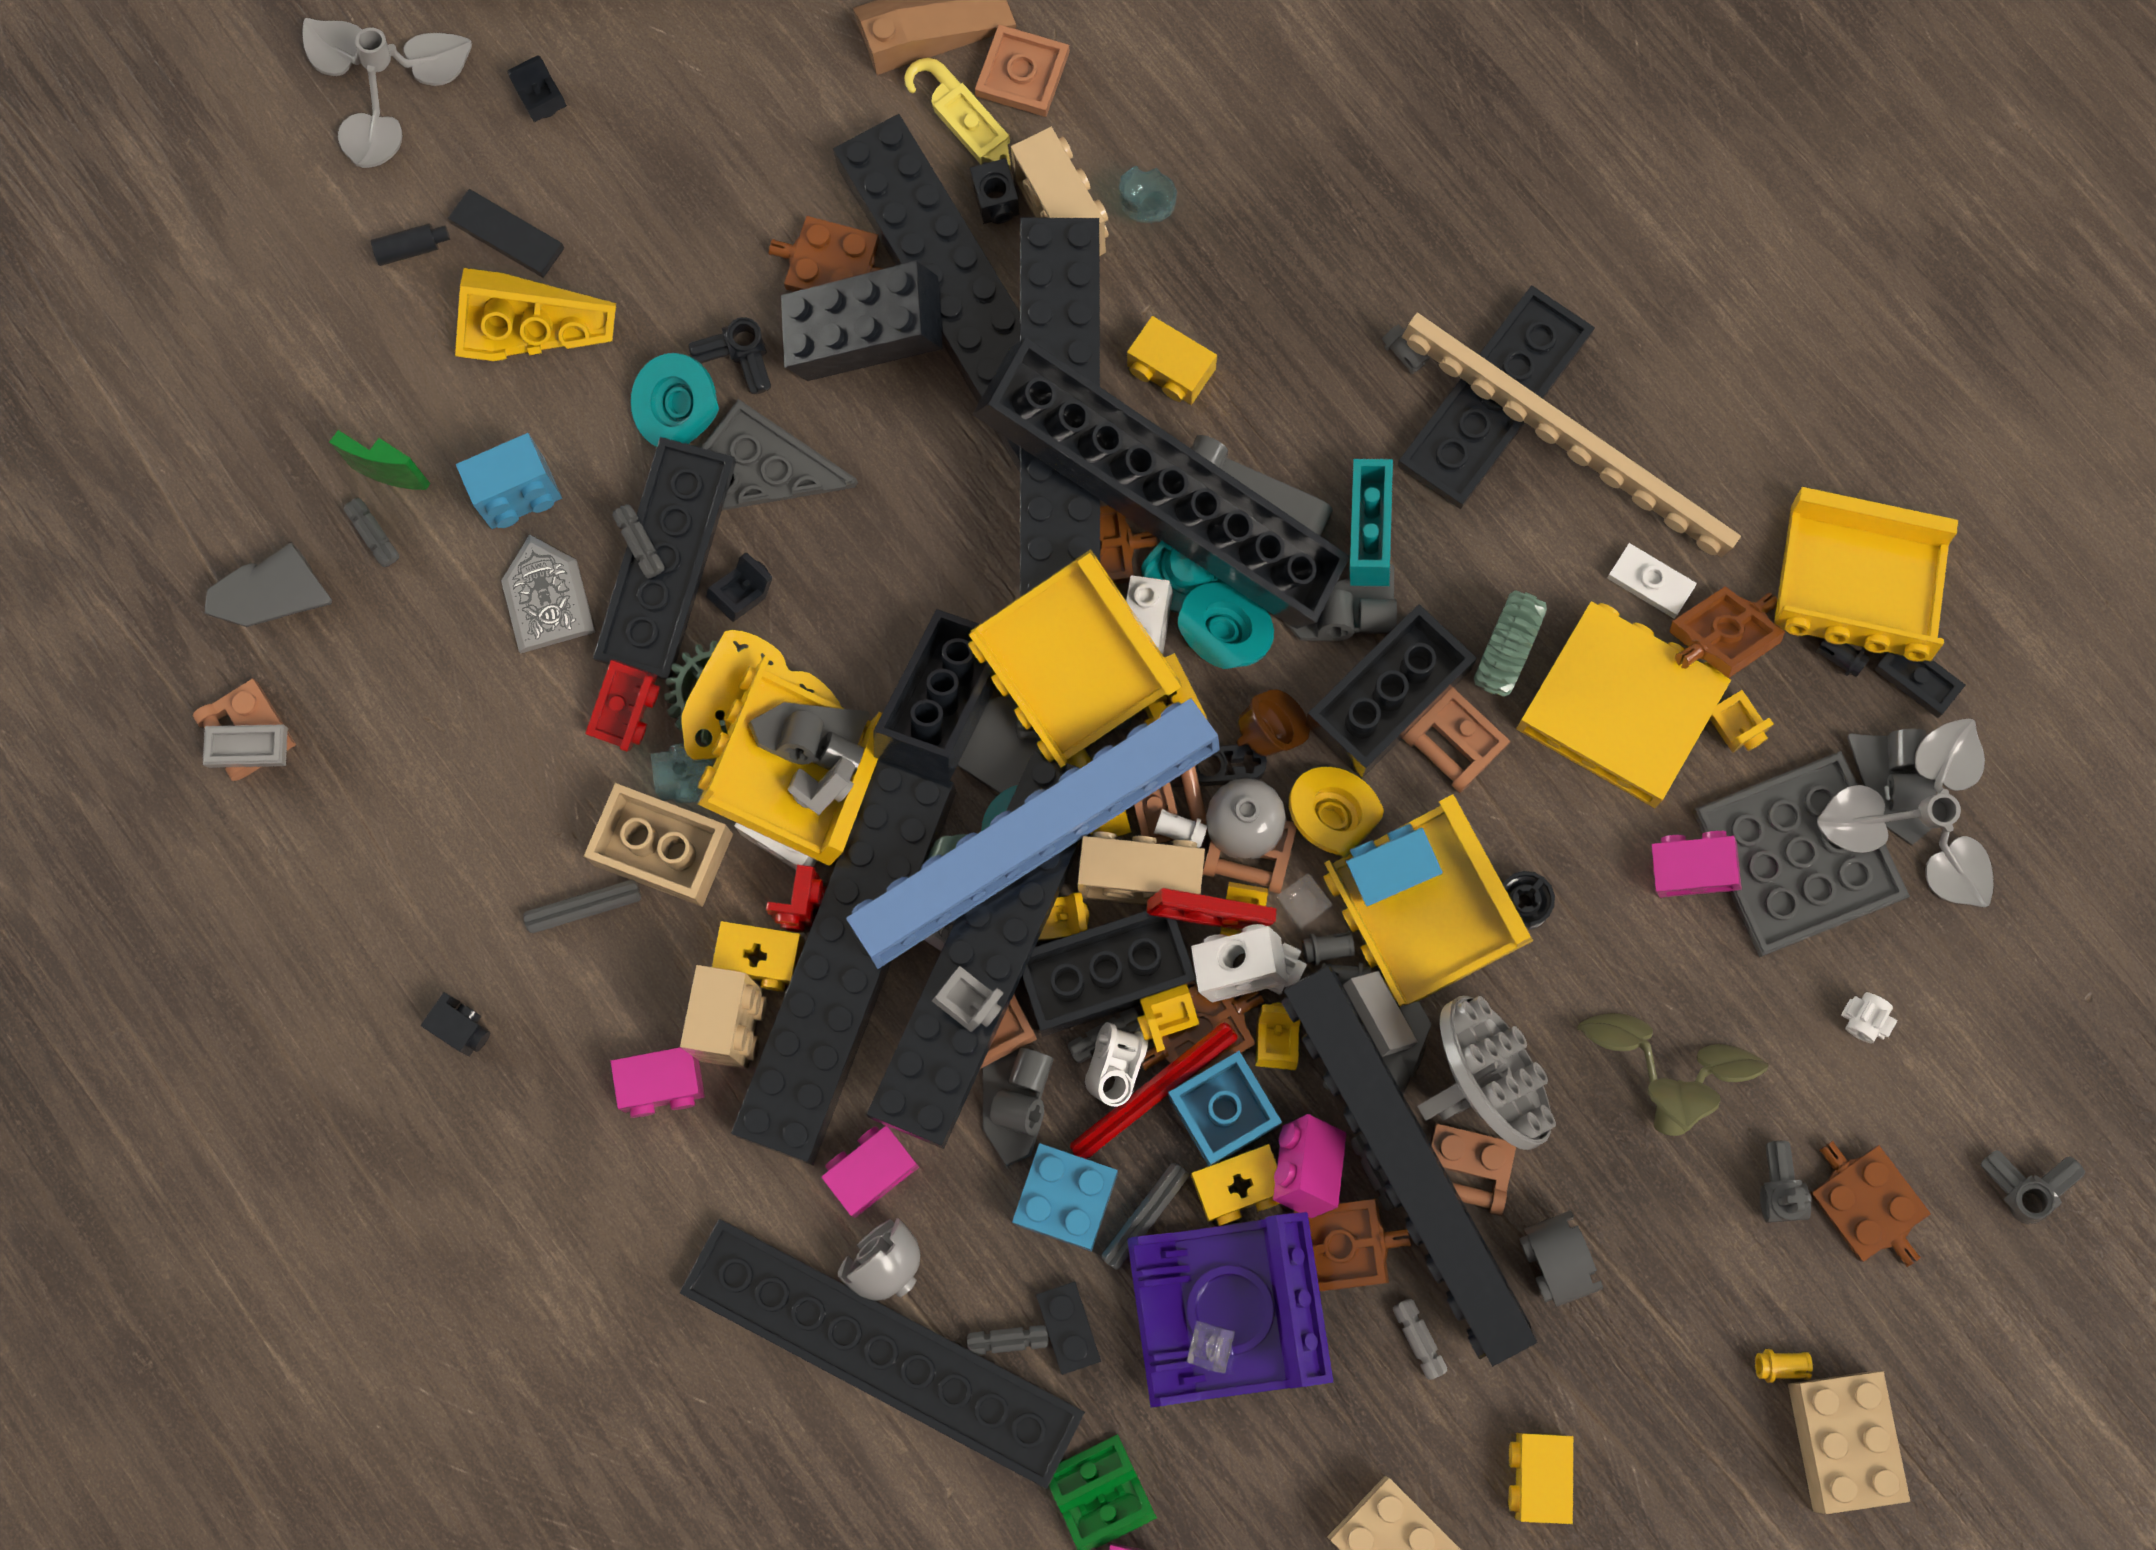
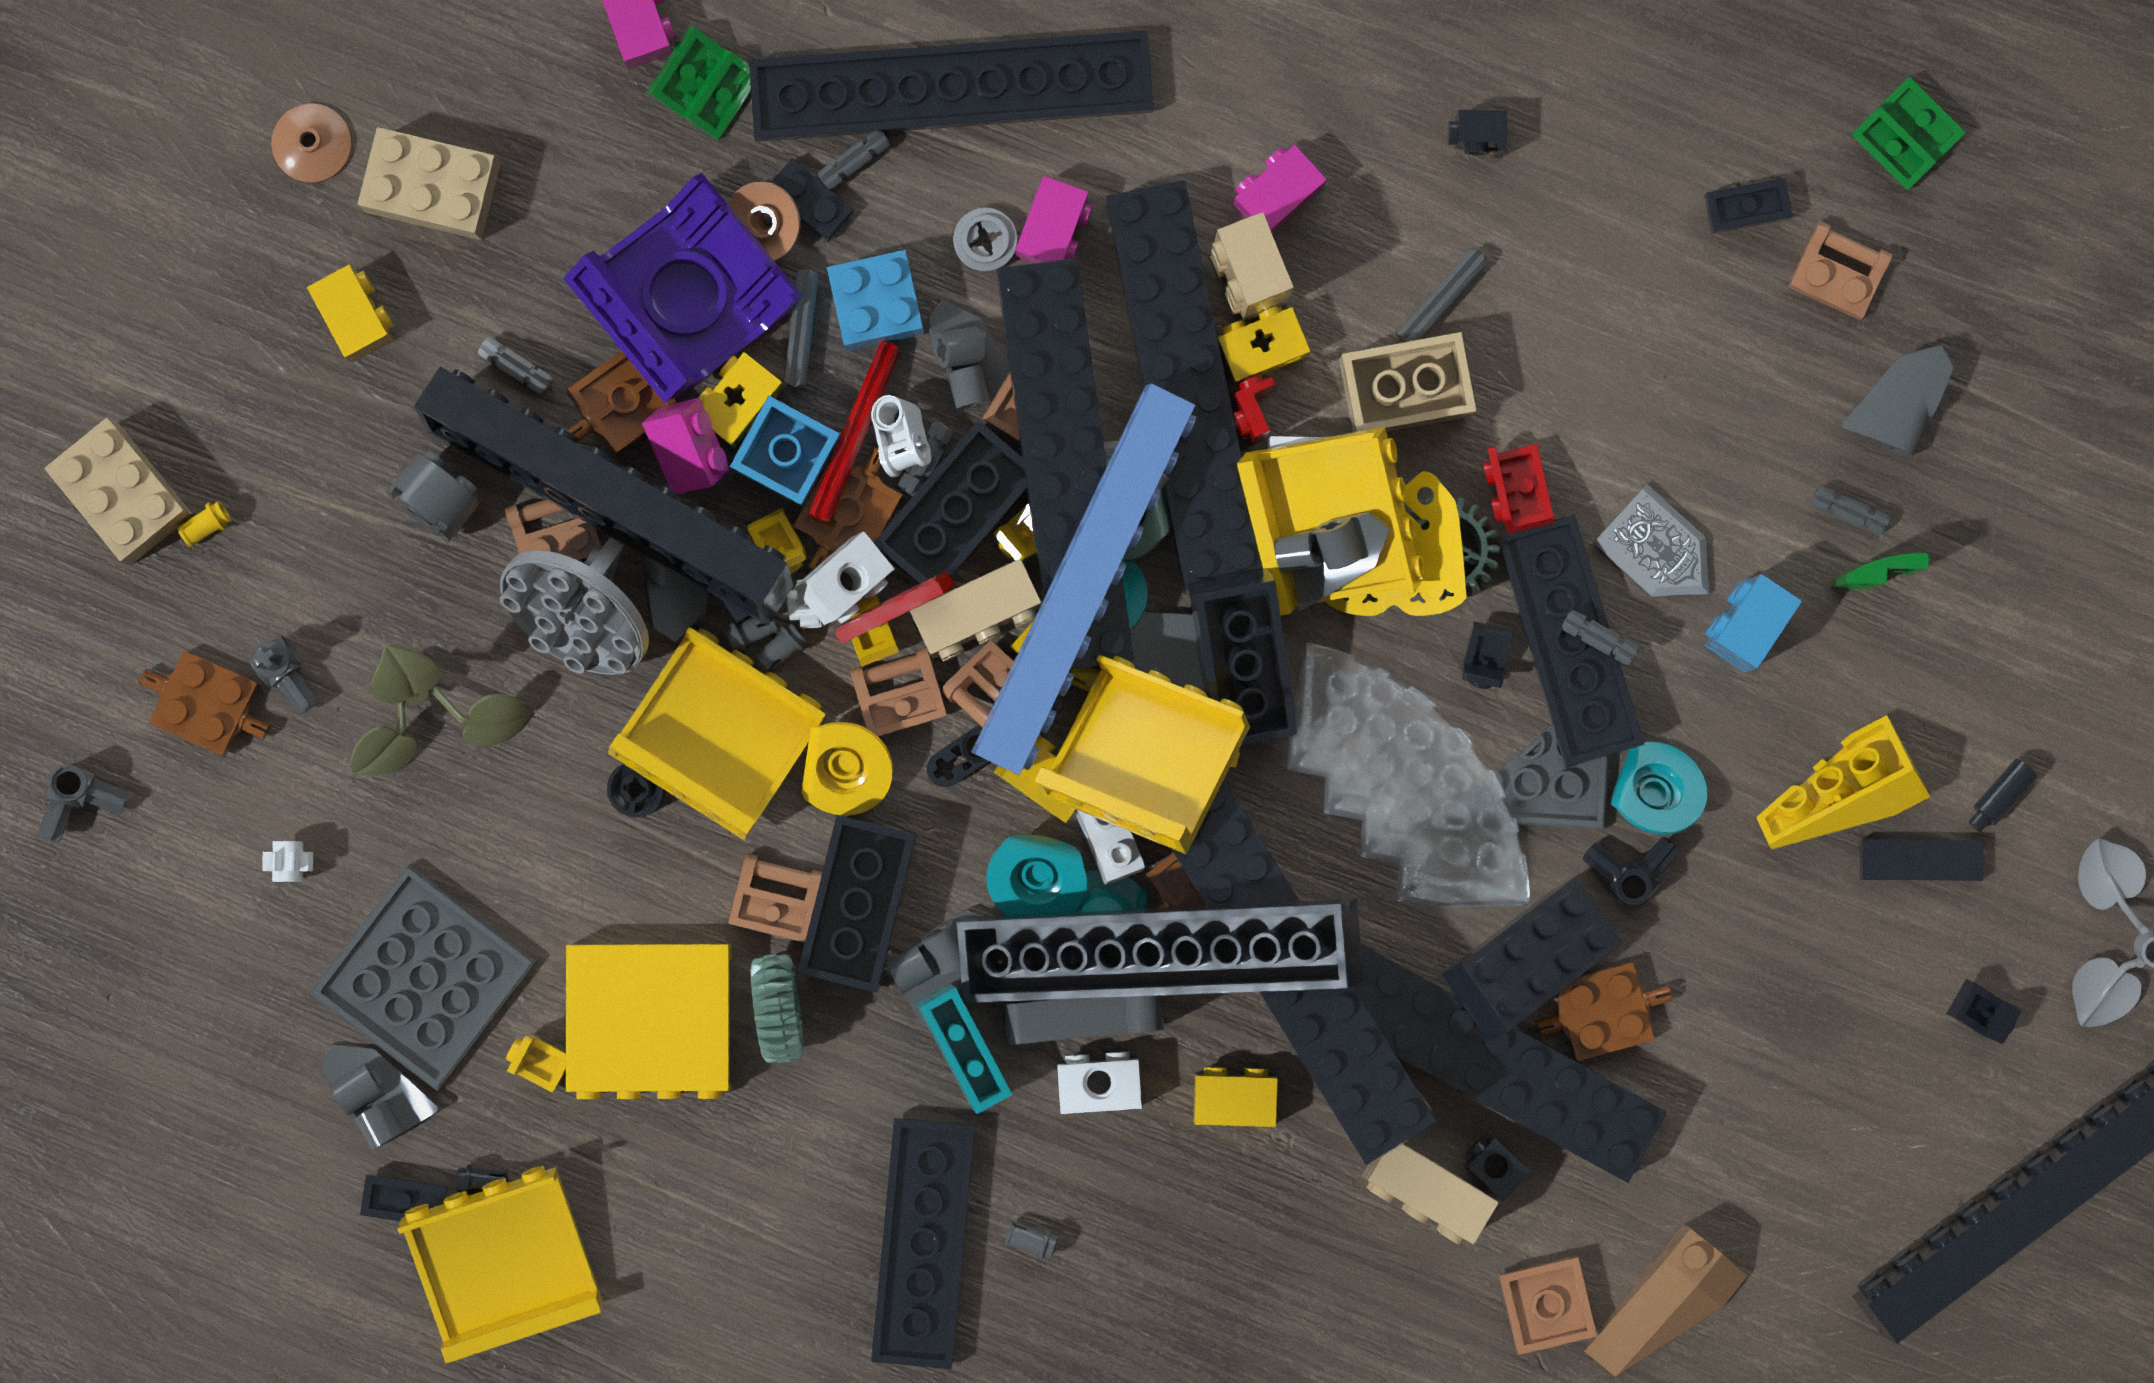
camera: 140 degrees right, 10 degrees up
light grey tile [203,725,288,768] -> none
clear light blue brick [651,743,713,803] -> none
light grey bracket [788,756,856,815] -> none
light grey cylinder [838,1218,920,1301] -> none
light yellow plate [904,58,1011,169] -> none
light grey bracket [932,966,1003,1032] -> none
clear light blue hair [1119,166,1178,223] -> none
yellow bracket [1137,984,1199,1052] -> none
white pin [1154,809,1207,848] -> none
clear plate [1187,1321,1235,1373] -> none
light grey cylinder [1206,778,1286,859] -> none
reddish brown piece [1236,689,1310,757] -> none
clear plate [1276,873,1333,931] -> none
light grey tile [1343,971,1418,1057] -> none
dark azure brick [1345,824,1443,906] -> none
tan plate [1402,312,1741,558] -> none
white plate [1607,543,1697,619] -> none
dark pink brick [1652,831,1742,898] -> none
dark orange plate [1669,586,1785,678] -> none
light grey plant [1817,719,1993,907] -> none
none -> nougat dish [728,181,801,260]
none -> light grey gear [953,208,1017,272]
none -> white brick [1057,1051,1142,1114]
none -> clear brick [1287,642,1530,907]
none -> black plate [1704,178,1793,234]
none -> green slope [1851,76,1966,191]

